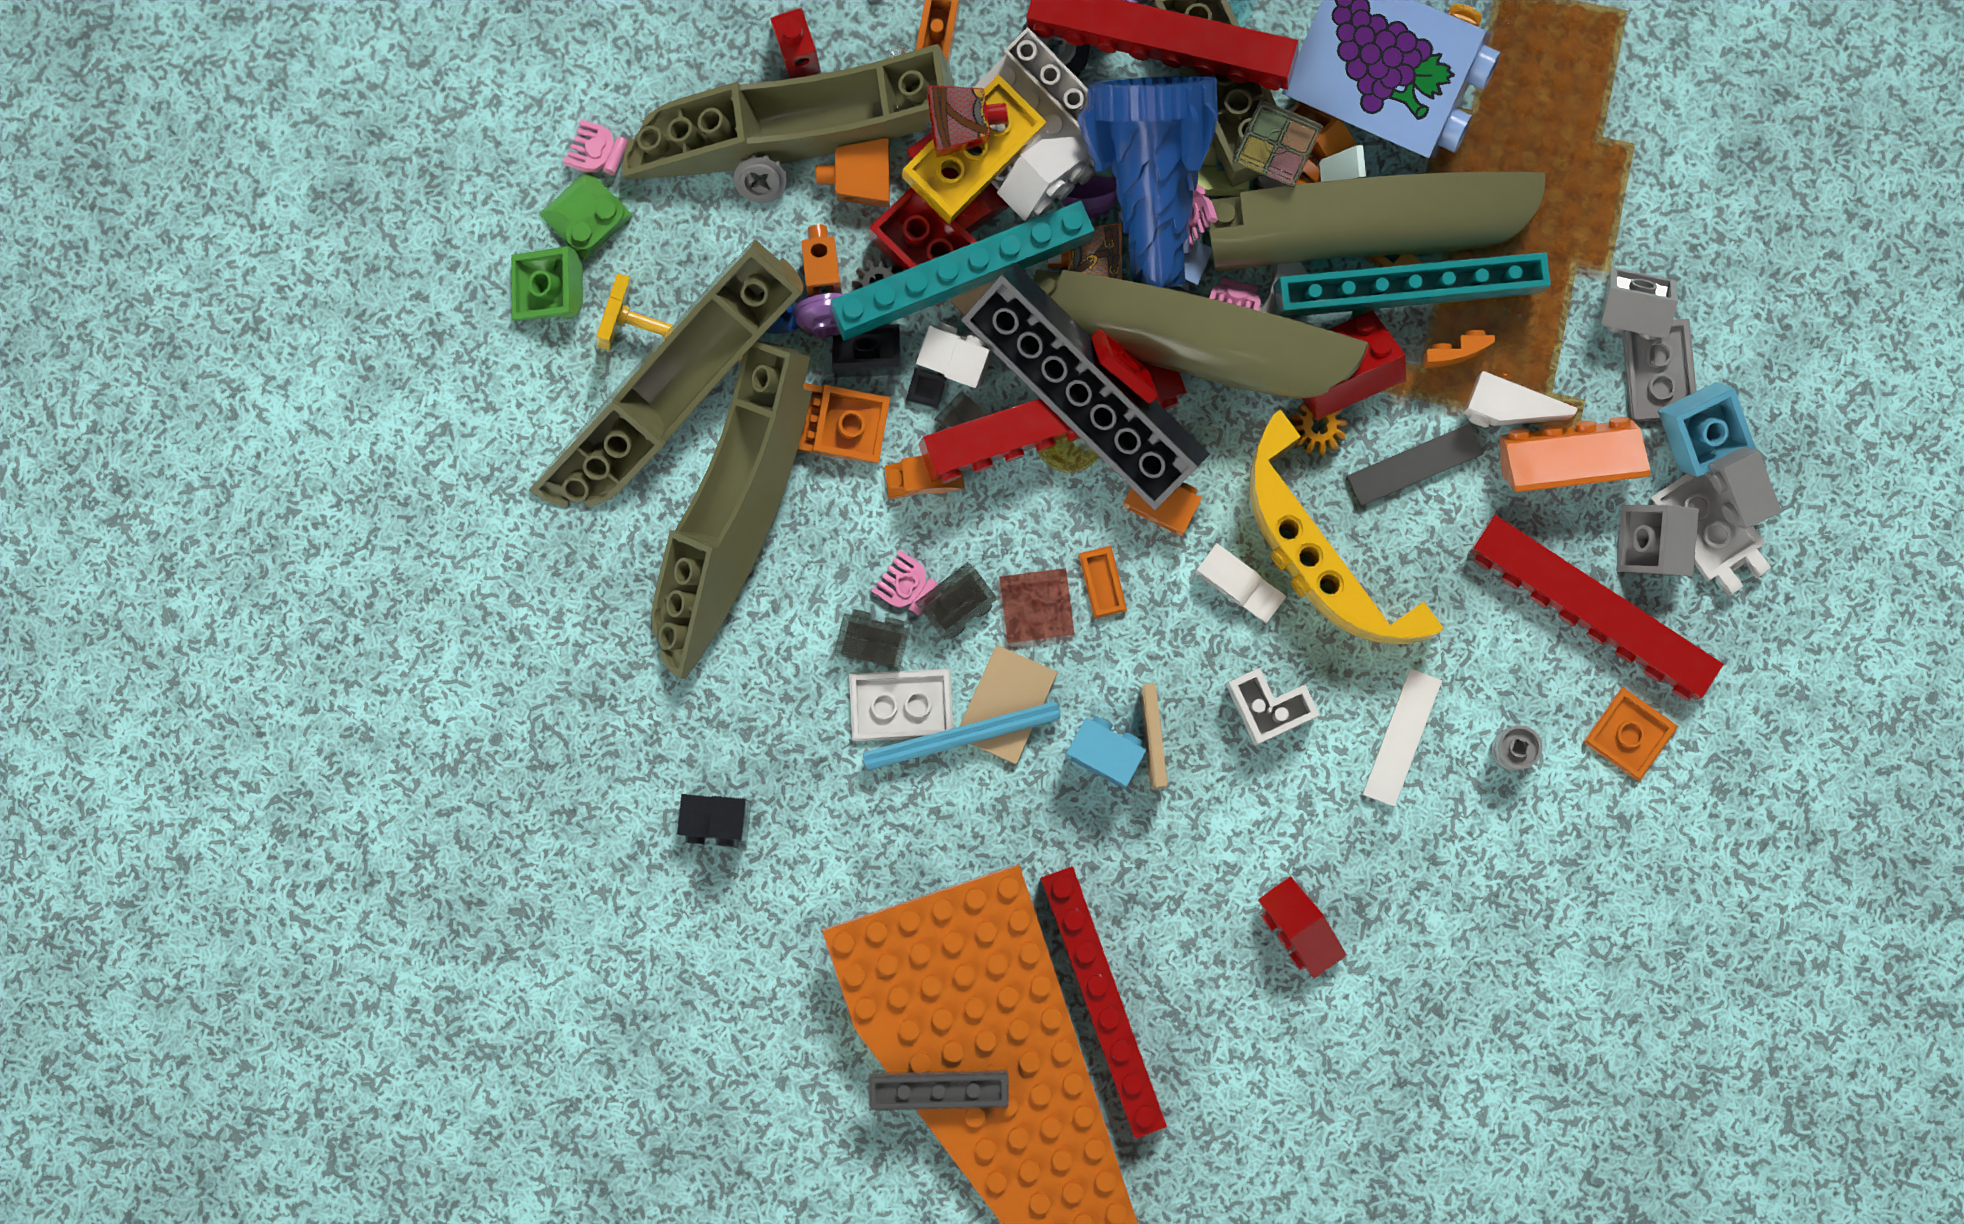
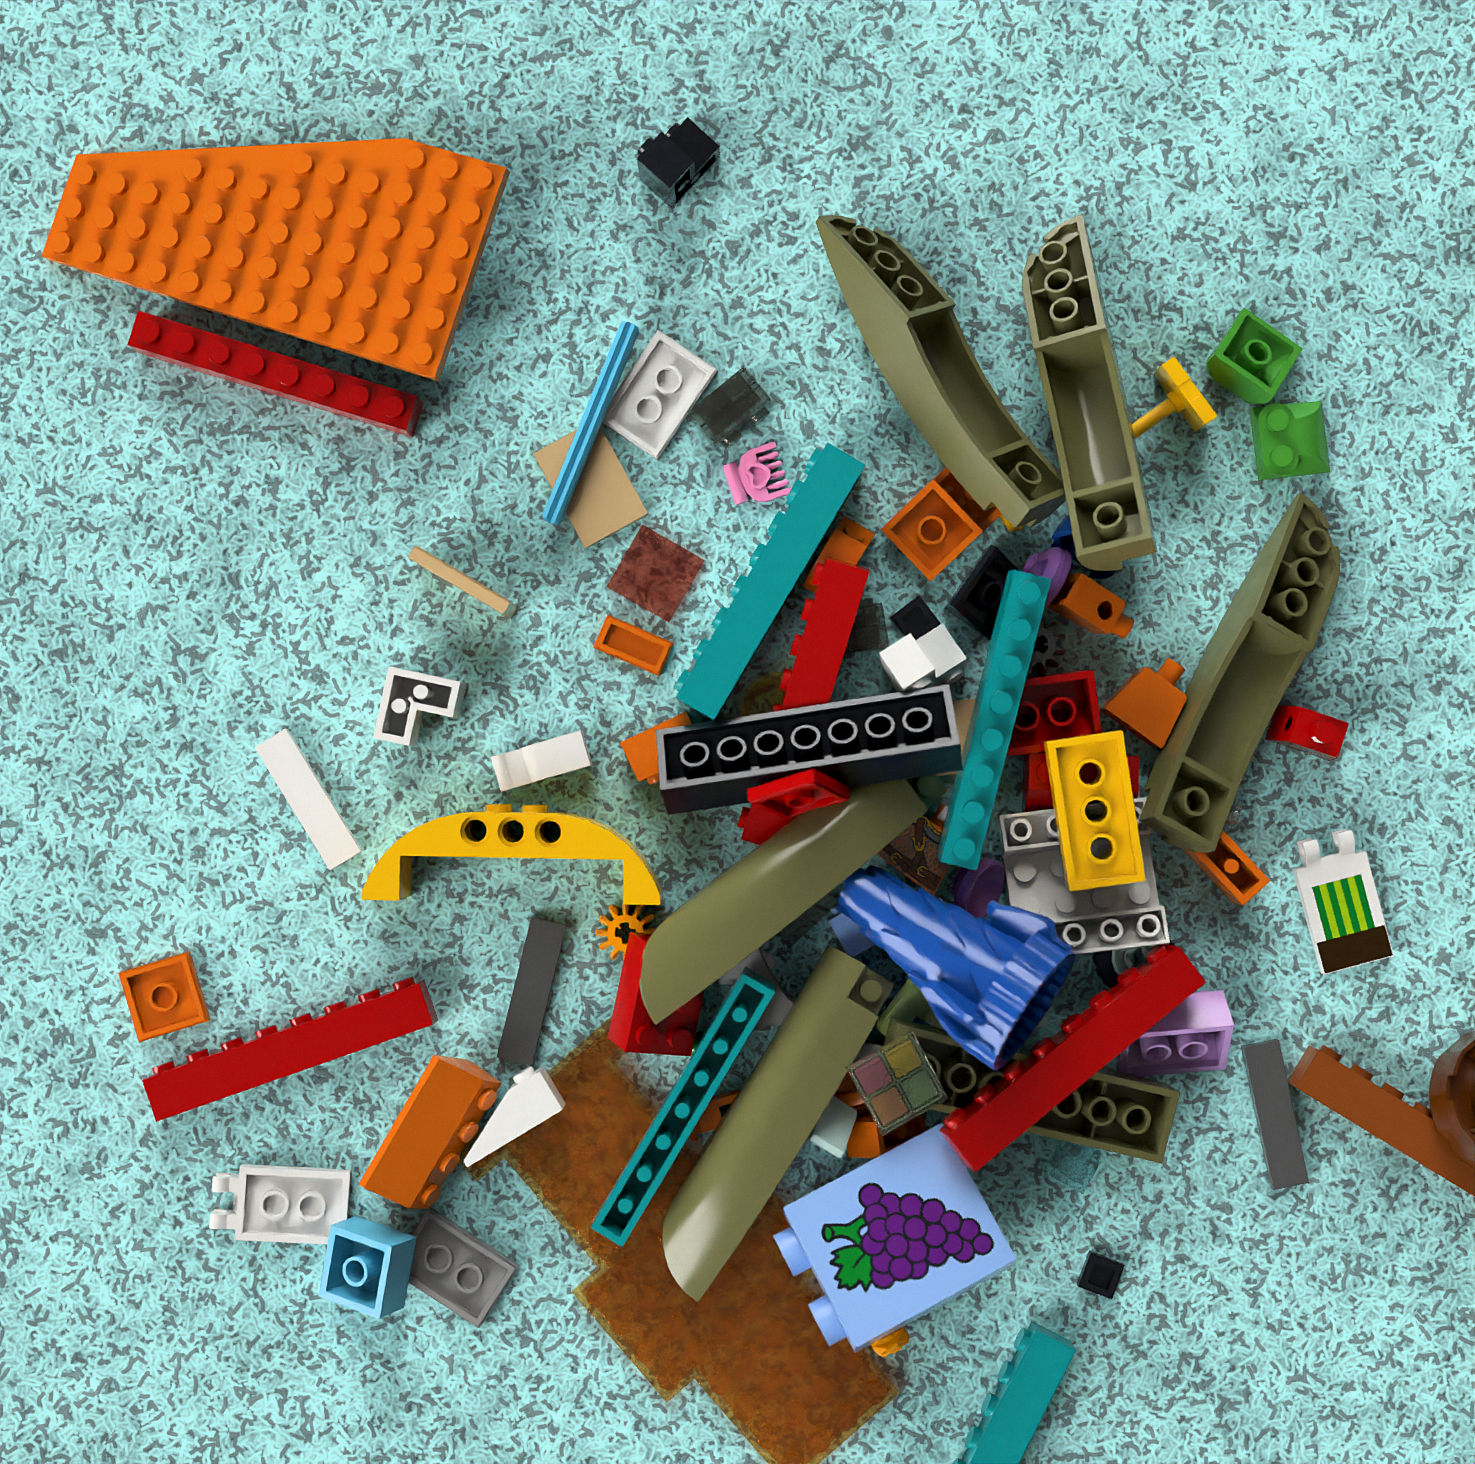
camera: 125 degrees right, 5 degrees up
bright pink piece [563,119,628,176] -> none
light grey gear [733,154,787,203] -> none
dark grey tile [869,1070,1009,1110] -> none
clear smoke brick [915,562,997,640] -> none
torso [927,86,1008,158] -> none
white slope [997,136,1096,221] -> none
medium azure brick [1065,716,1146,789] -> none
bright pink piece [1189,185,1218,253] -> none
bright pink piece [1210,277,1261,310] -> none
red brick [1257,876,1347,979] -> none
orange slope [1423,330,1495,368] -> none
light grey wheel [1491,725,1543,772] -> none
light grey slope [1601,267,1678,340] -> none
light grey slope [1616,505,1699,576] -> none
light grey brick [1709,447,1782,529] -> none
none -> teal brick [674,442,866,721]

